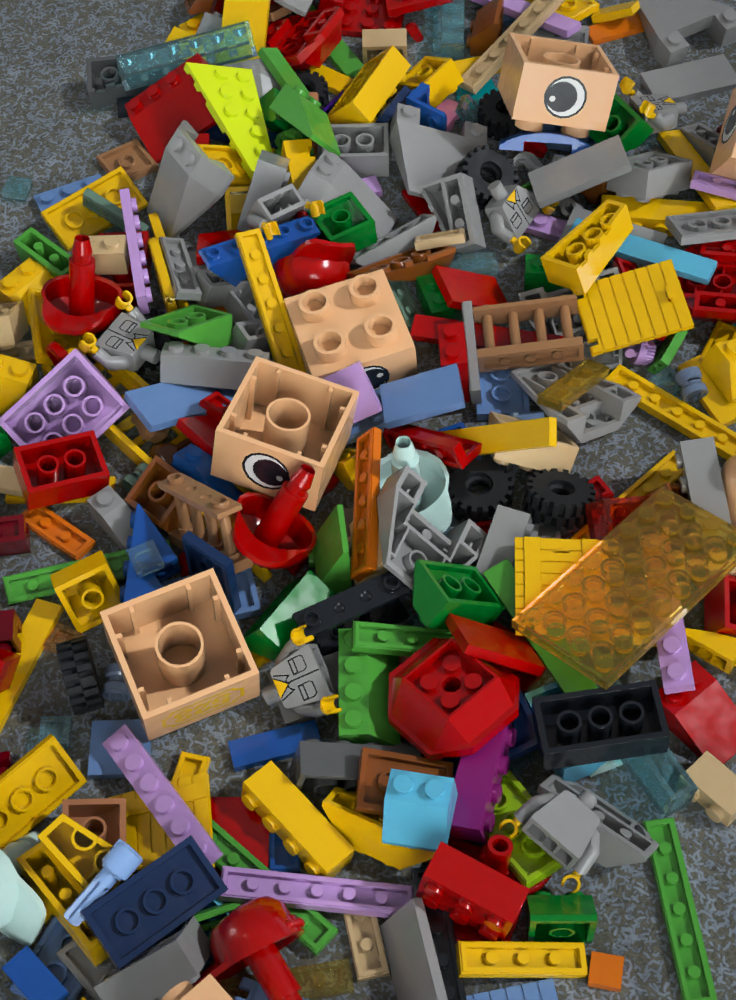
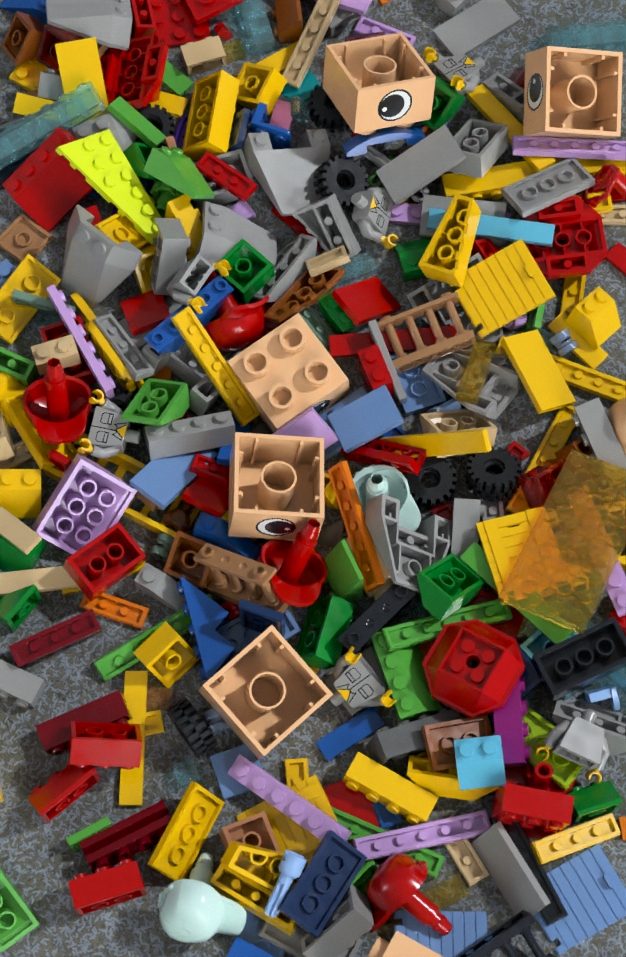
camera: 20 degrees left, 15 degrees up
clear light blue tile [126,539,165,578] -> none
red tile [445,613,545,676] -> none
none -> yellow tile [145,710,165,736]
none -> red tile [195,151,257,203]
none -> clear yellow tile [222,39,246,63]
none -> yellow tile [500,329,576,414]
none -> light blue tile [584,685,620,711]

